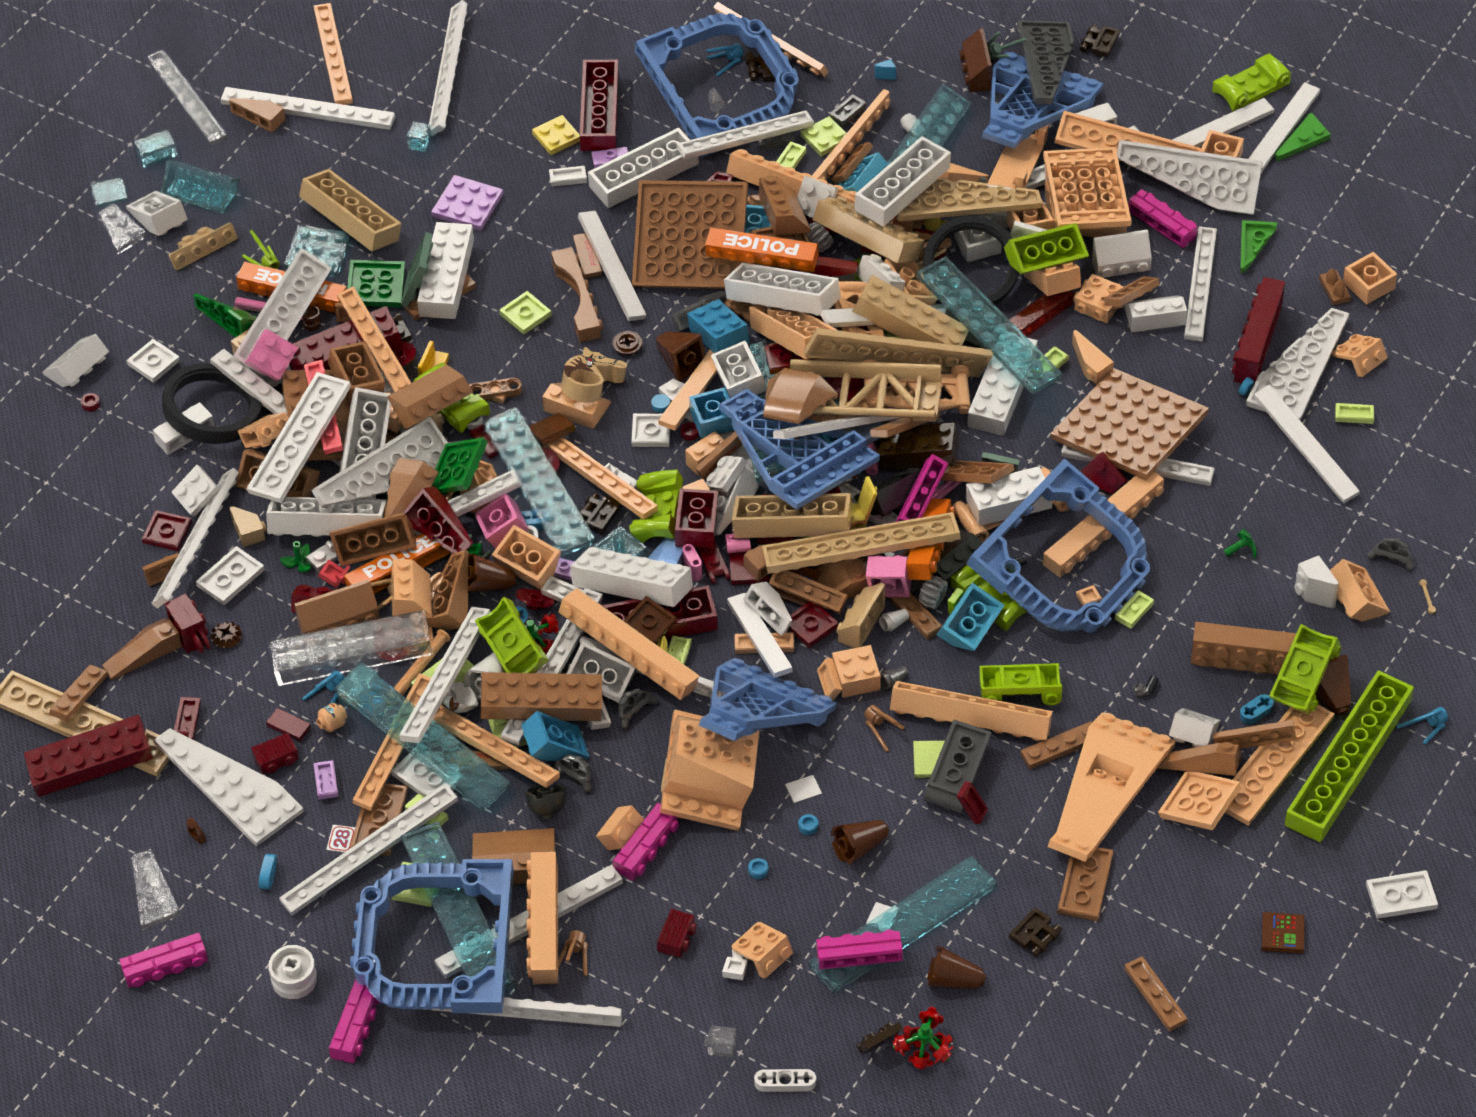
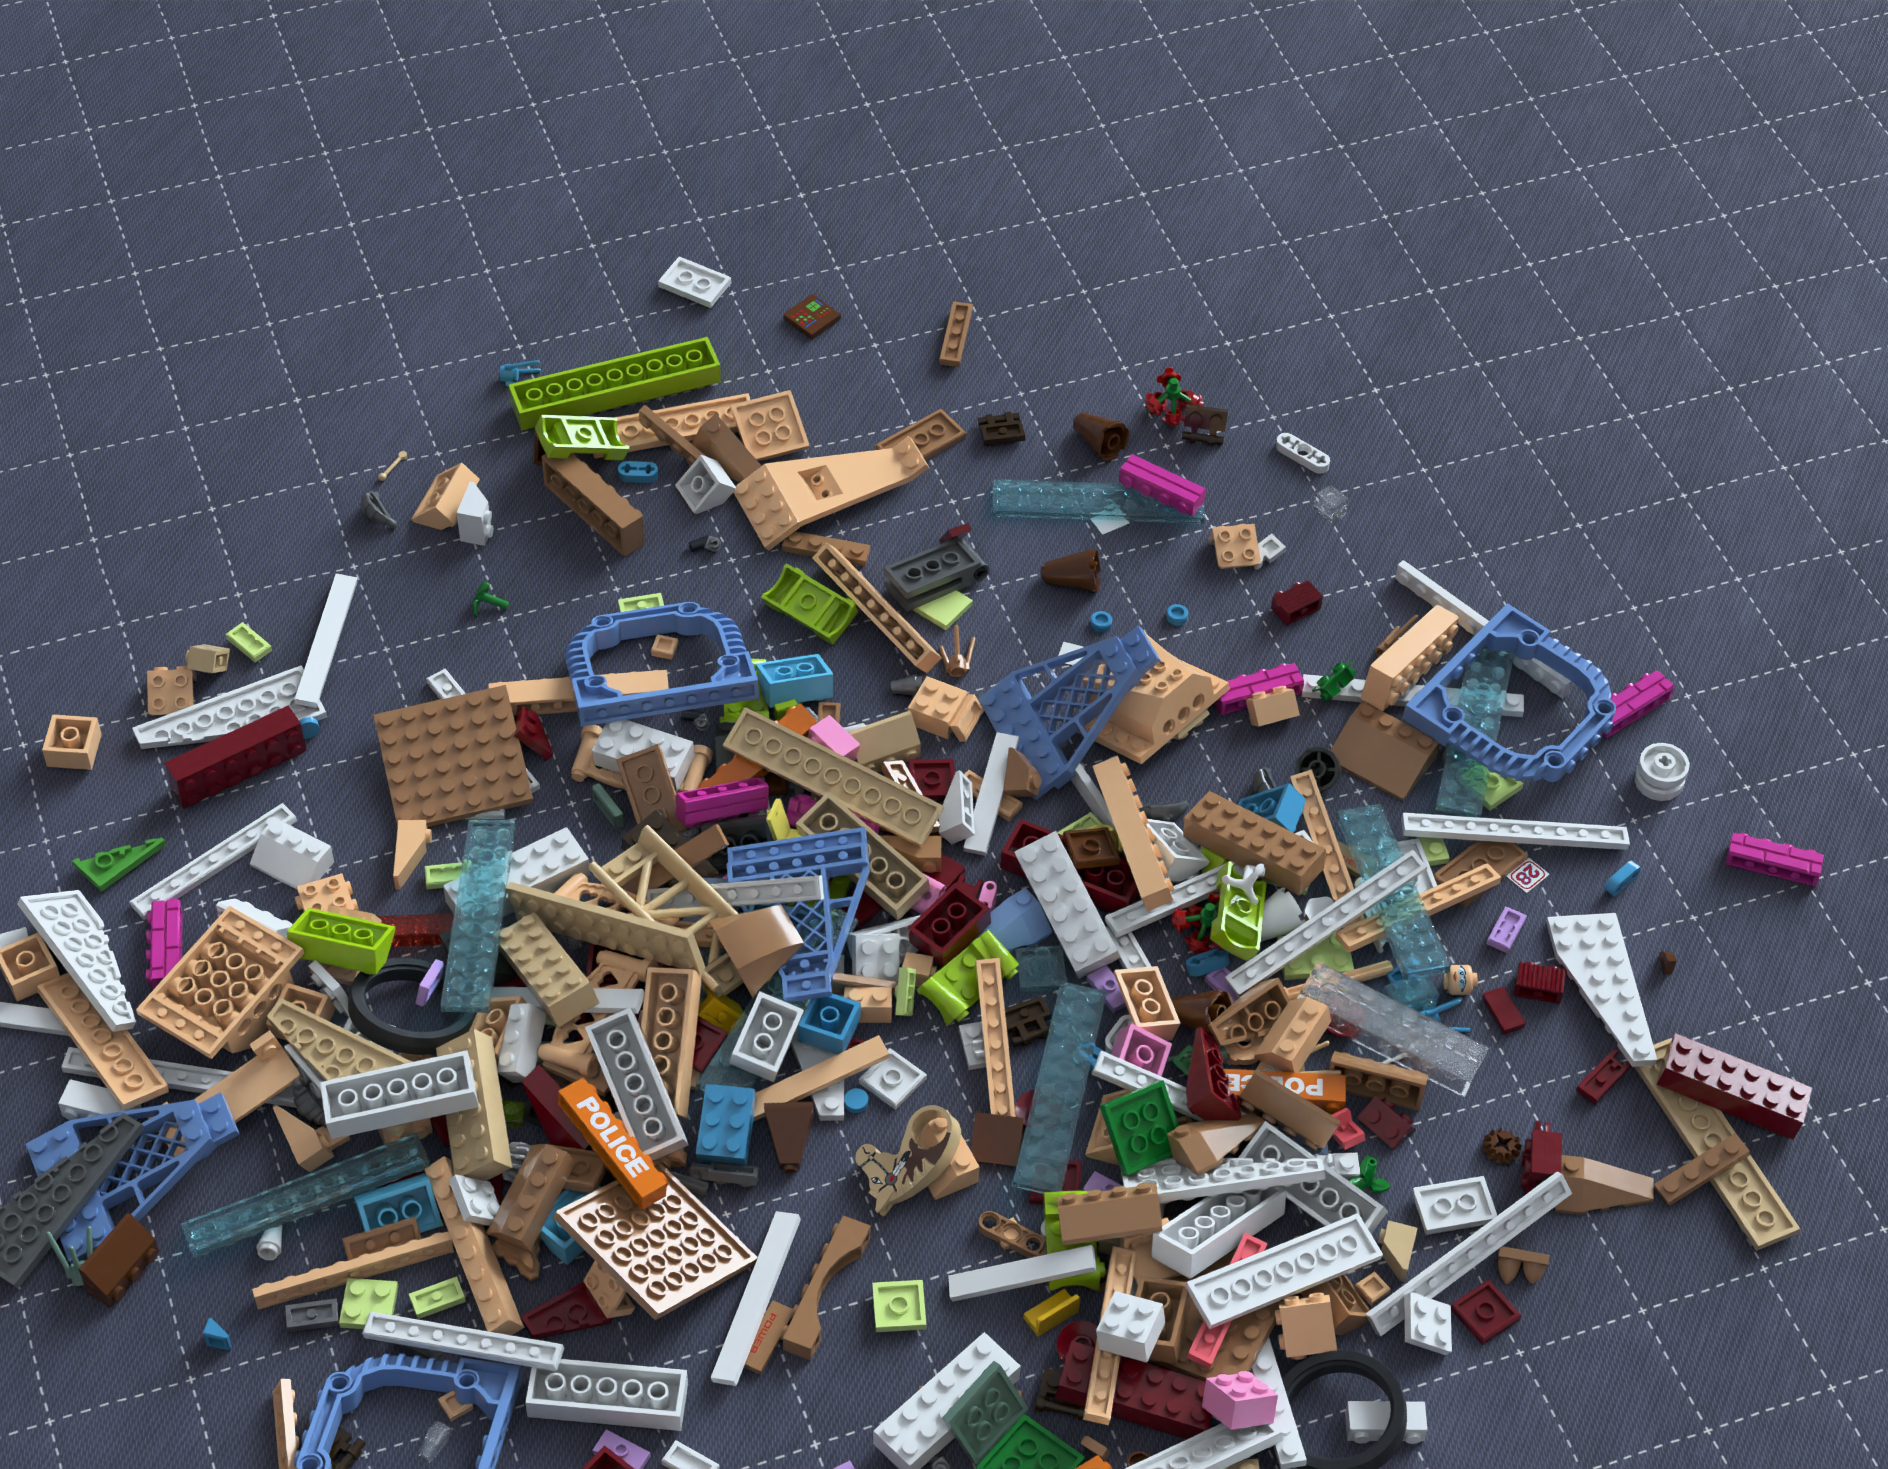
camera: 145 degrees left, 0 degrees up
clear wing [132,849,180,930] -> none
dark red dish [516,588,554,610] -> none
reddish brown gear [613,331,642,356] -> none
medium nougat plate [1104,276,1159,308] -> none
medium nougat tile [1319,268,1351,306] -> none
none -> tan brick [185,644,230,673]
none -> lavender tile [415,959,444,1006]
none -> yellowish green plate [895,967,916,1016]
none -> white tile [948,1245,1096,1302]
none -> medium nougat slope [1003,747,1041,798]
none -> white brick [1096,1291,1165,1362]
none -> white piece [1222,864,1266,905]
none -> green hinge [1312,661,1356,701]
none -> light nougat tile [1355,1271,1391,1306]

